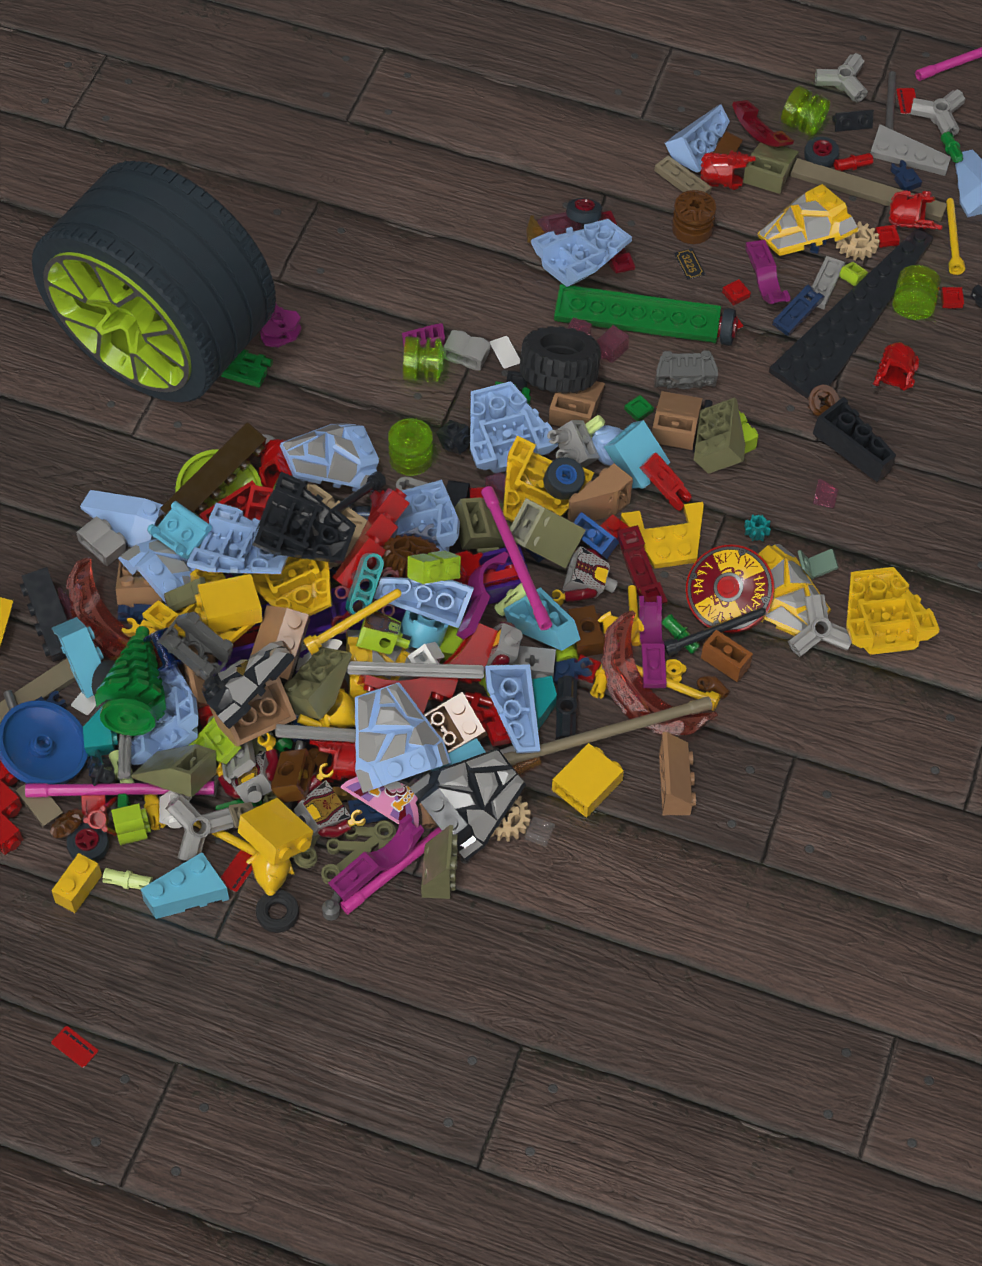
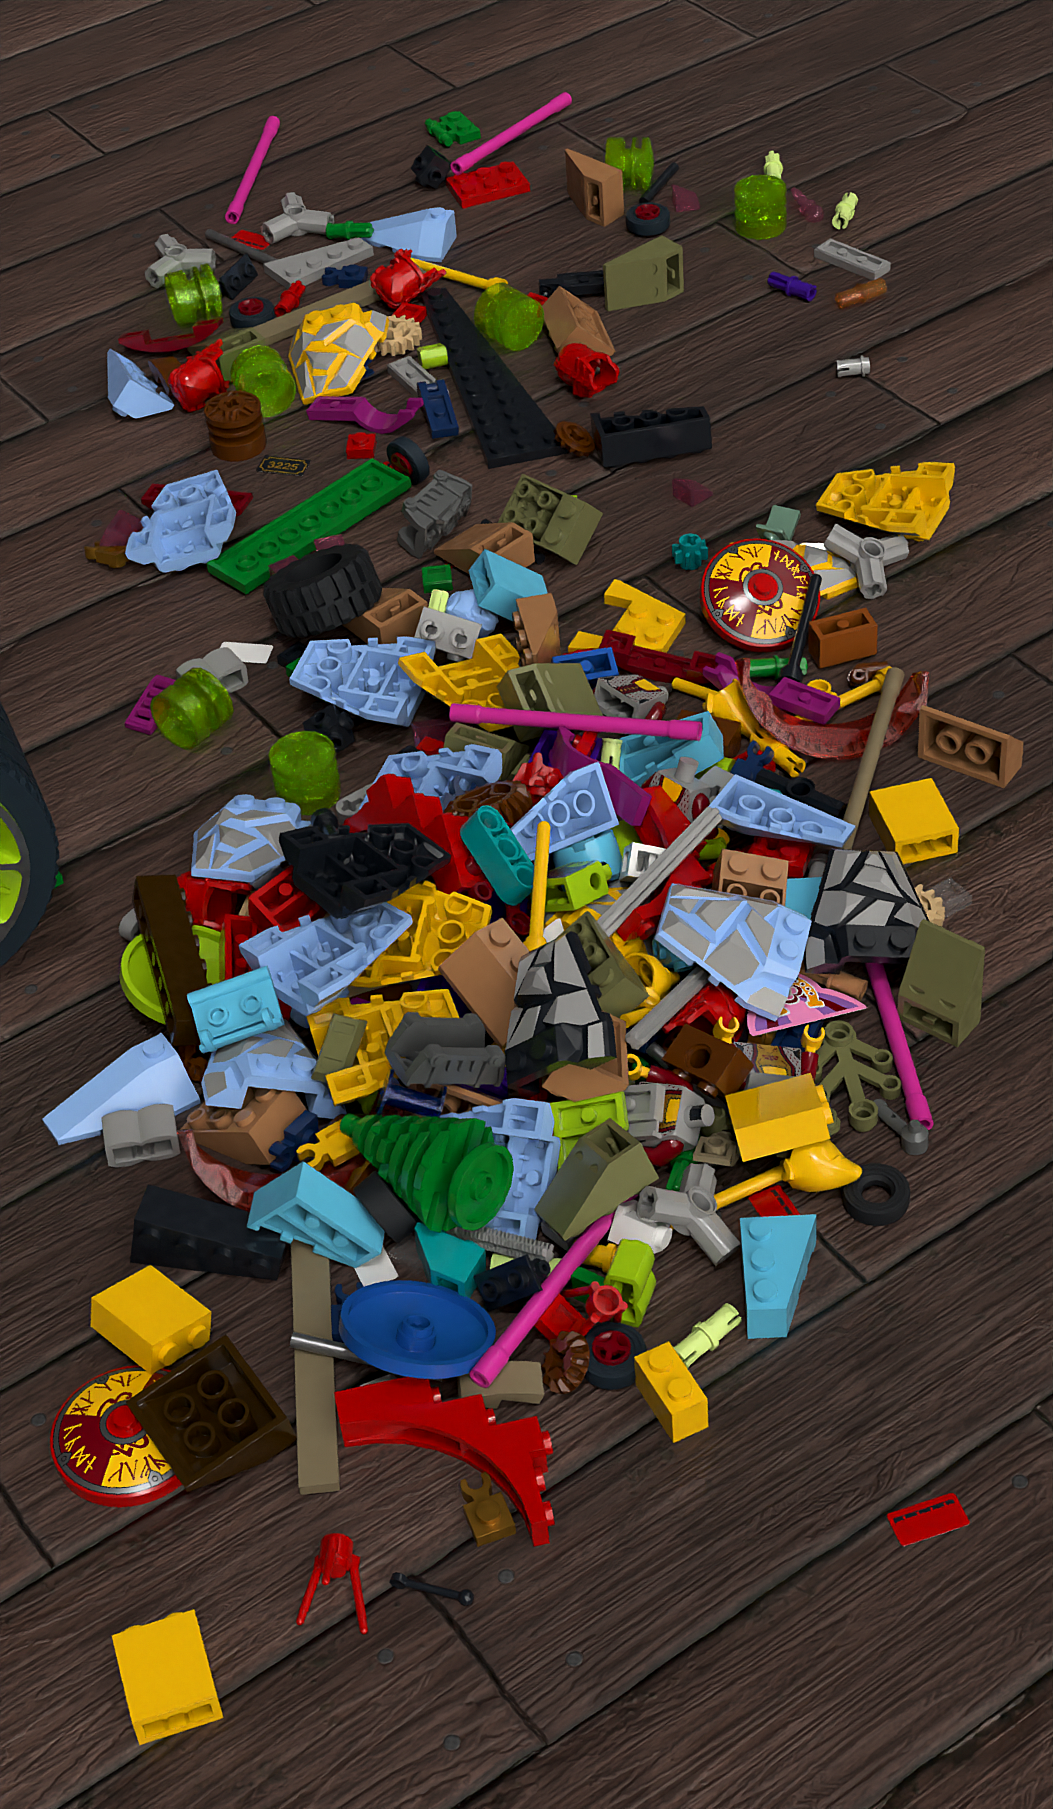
camera: 50 degrees left, 15 degrees down
yellow brick [195,574,262,632] -> none
magenta piece [328,814,425,902] -> none
lime piece [407,550,461,584] -> none
black wheel [543,457,585,500] -> none
black wheel [566,198,602,223] -> none
red hinge [639,452,692,511] -> none
dark tan plate [654,156,712,194] -> none
none -> clear neon green wheel [230,345,296,418]
none -> medium nougat slope [540,286,616,356]

